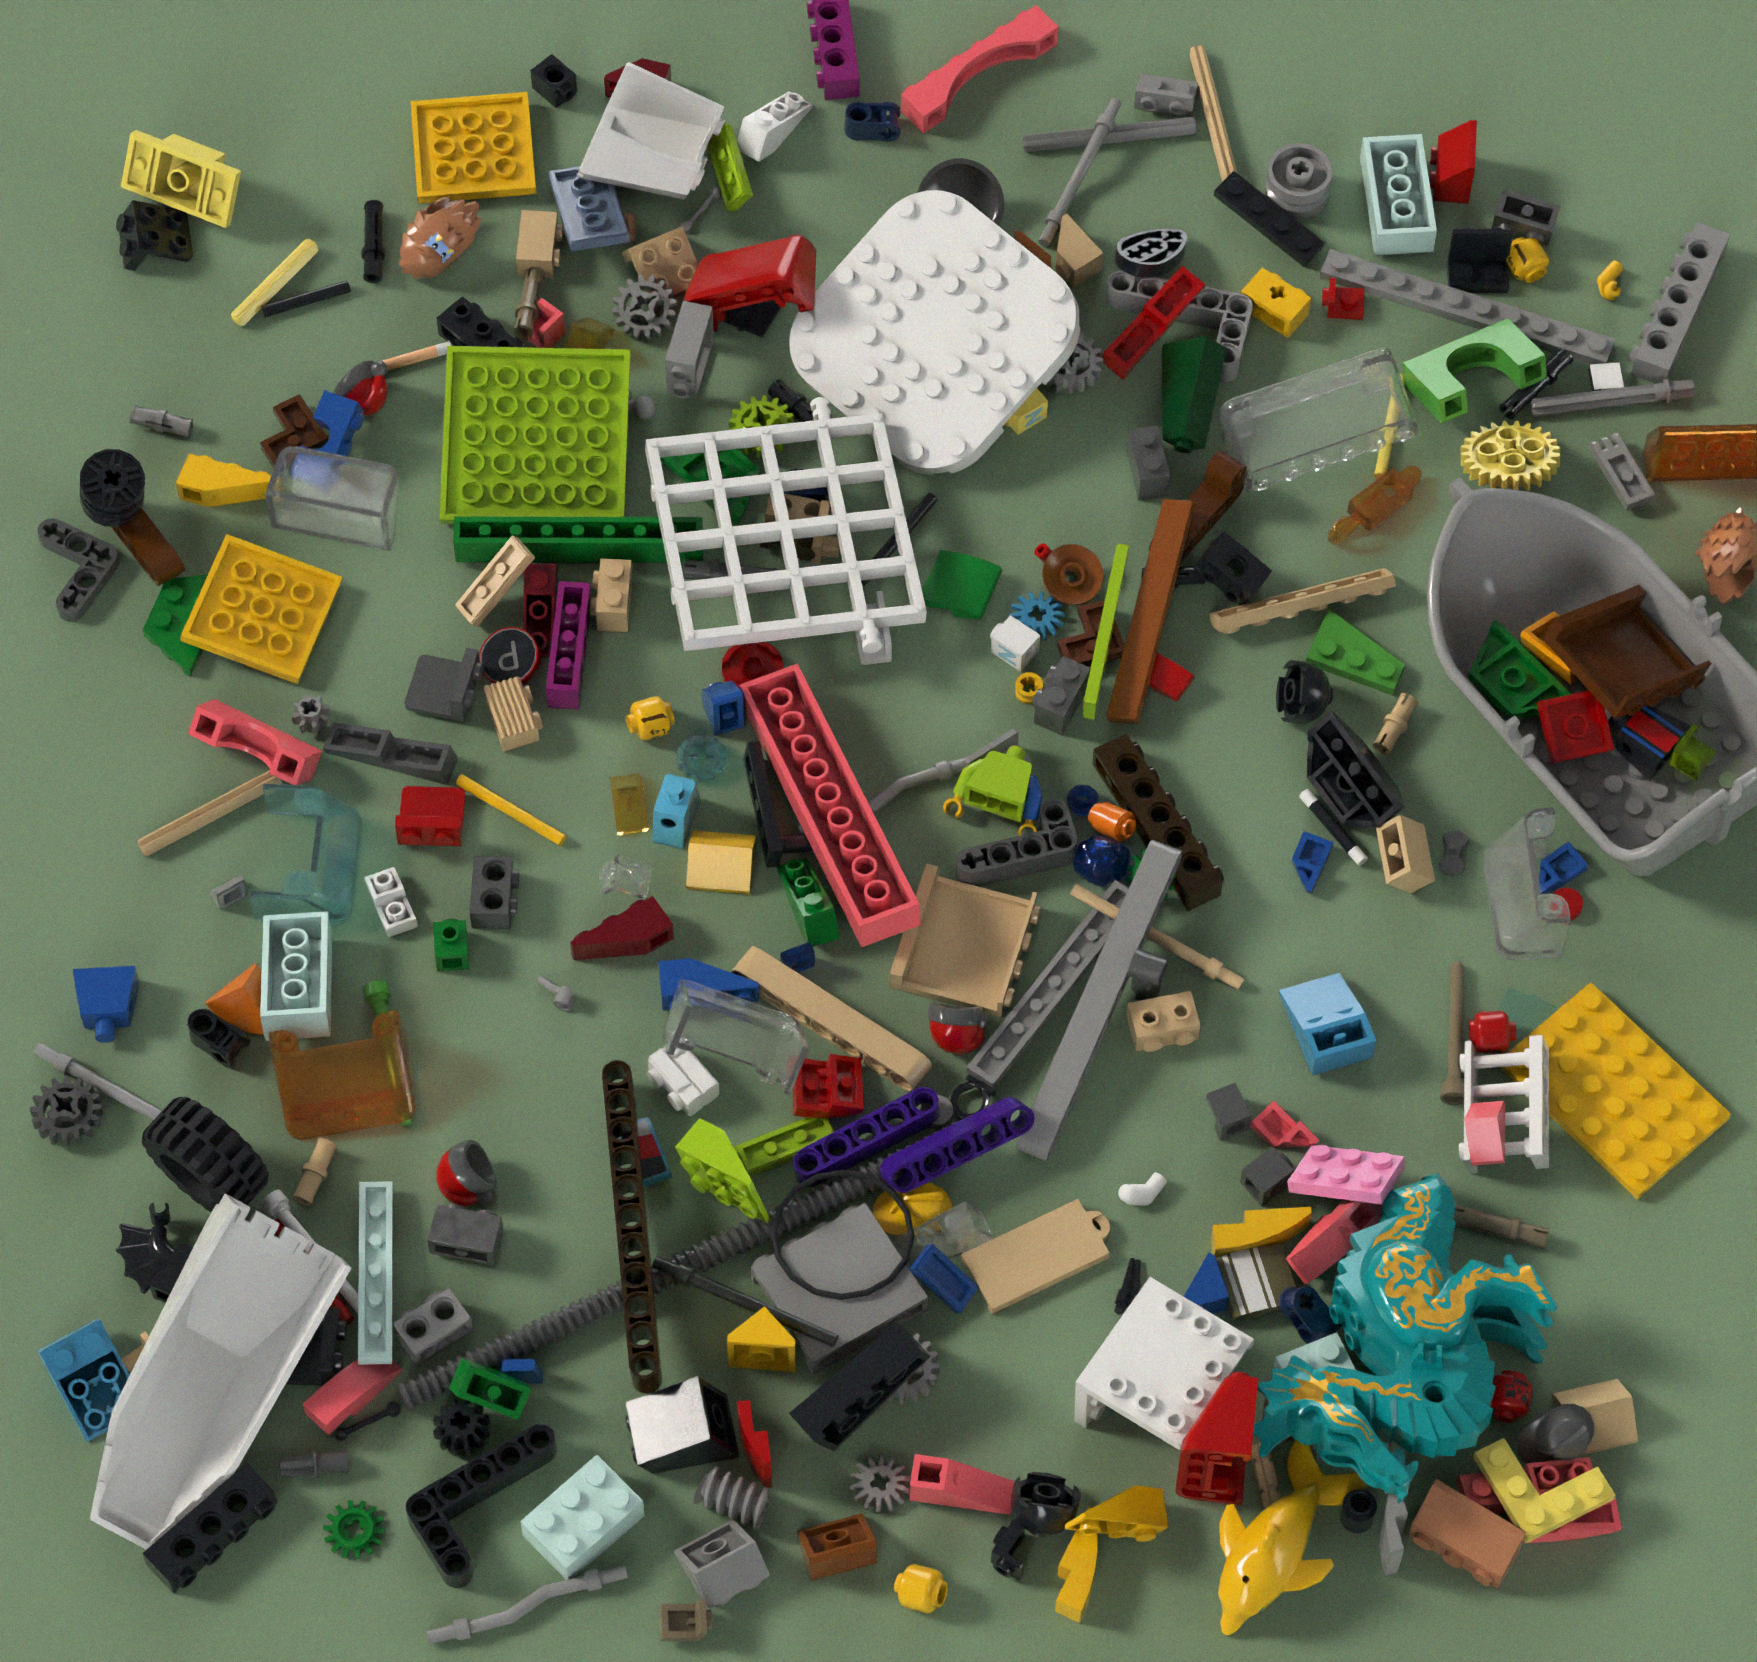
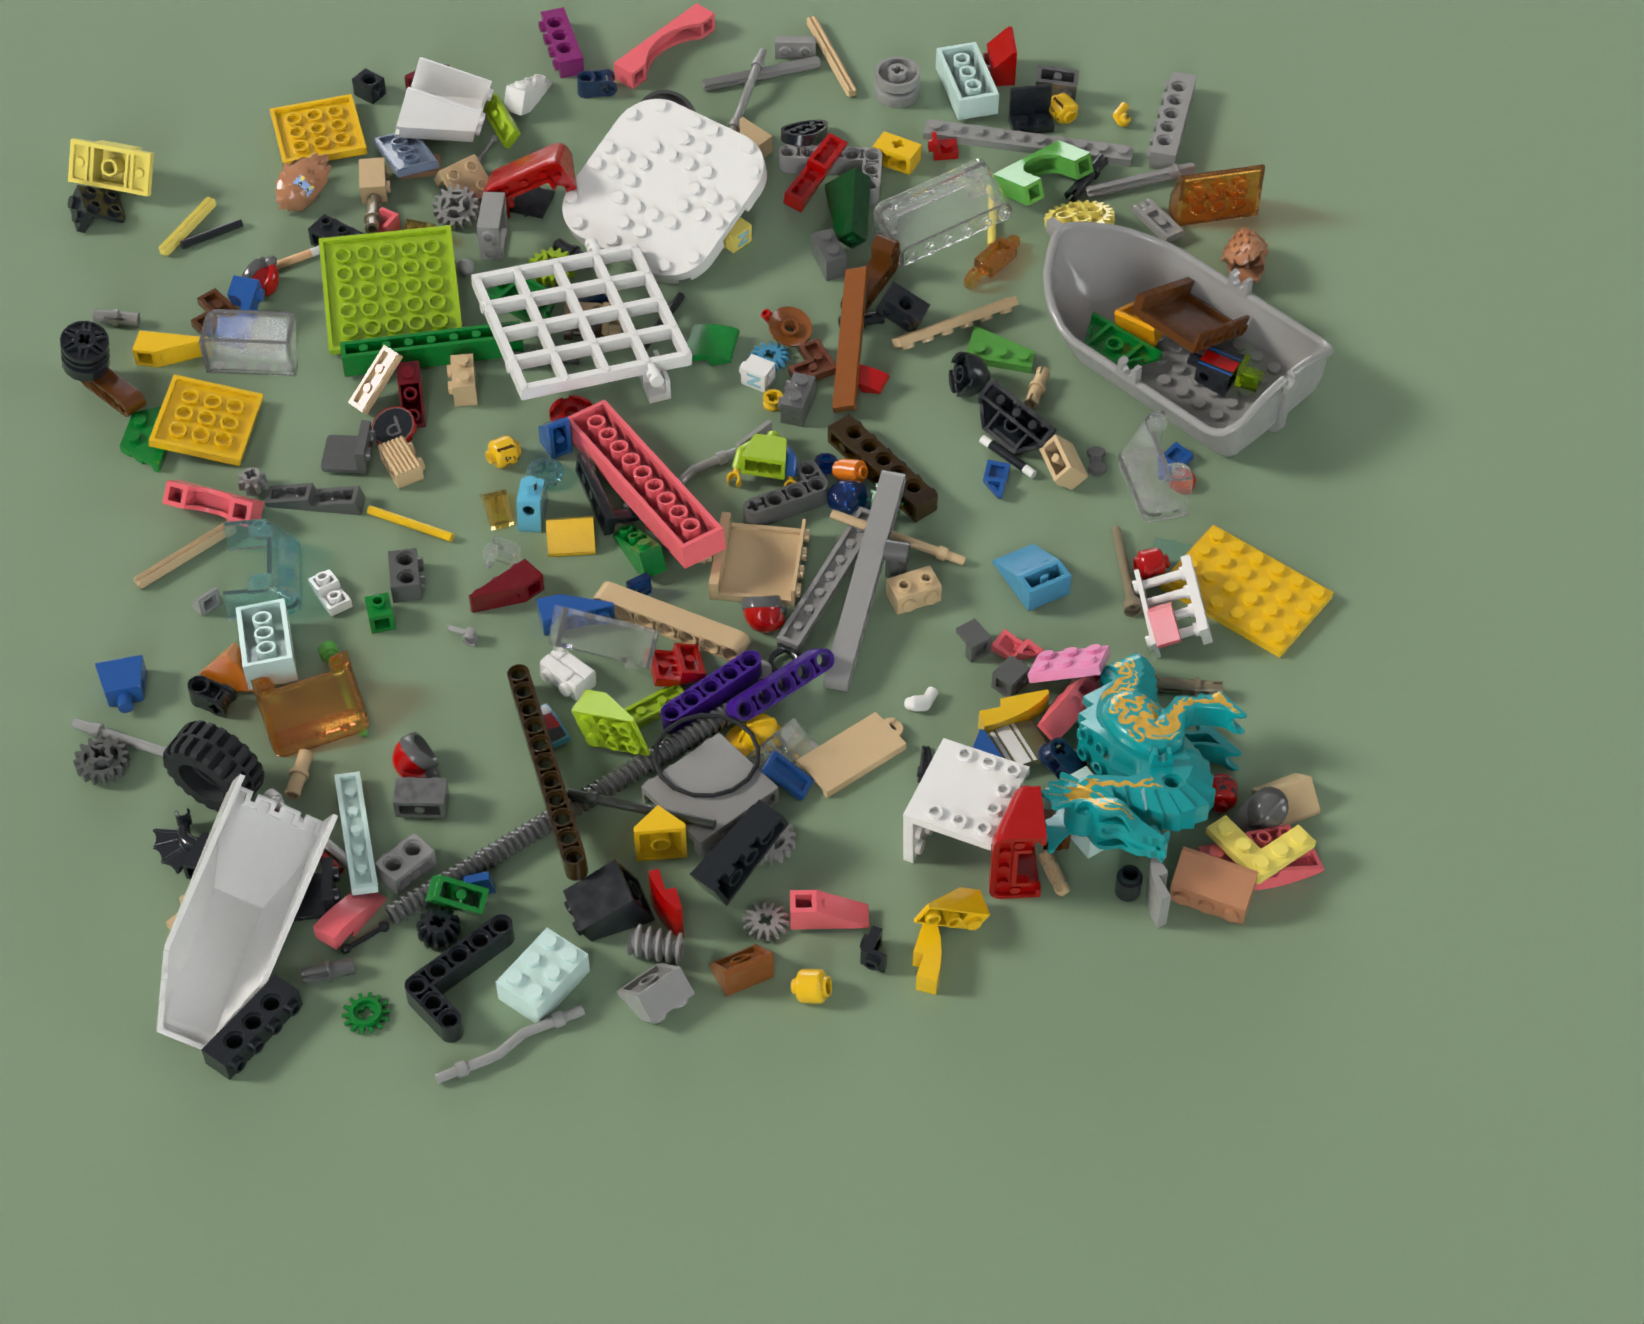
camera: 10 degrees left, 10 degrees down
dark azure slope [36,1319,130,1442] -> none
dark grey beam [38,518,119,622] -> none
black pin [361,200,385,283] -> none
red bracket [395,786,466,846] -> none
magenta brick [546,581,591,710] -> none
dark tan bracket [659,1599,712,1641] -> none
black cylinder [1011,1472,1081,1537] -> none
light grey gear [1046,334,1103,394] -> none
lime tile [1083,543,1129,720] -> none
black plate [1213,171,1325,267] -> none
yellow animal [1218,1440,1367,1636] -> none
red plate [1536,690,1615,764] -> none
white tile [1588,362,1624,391] -> none

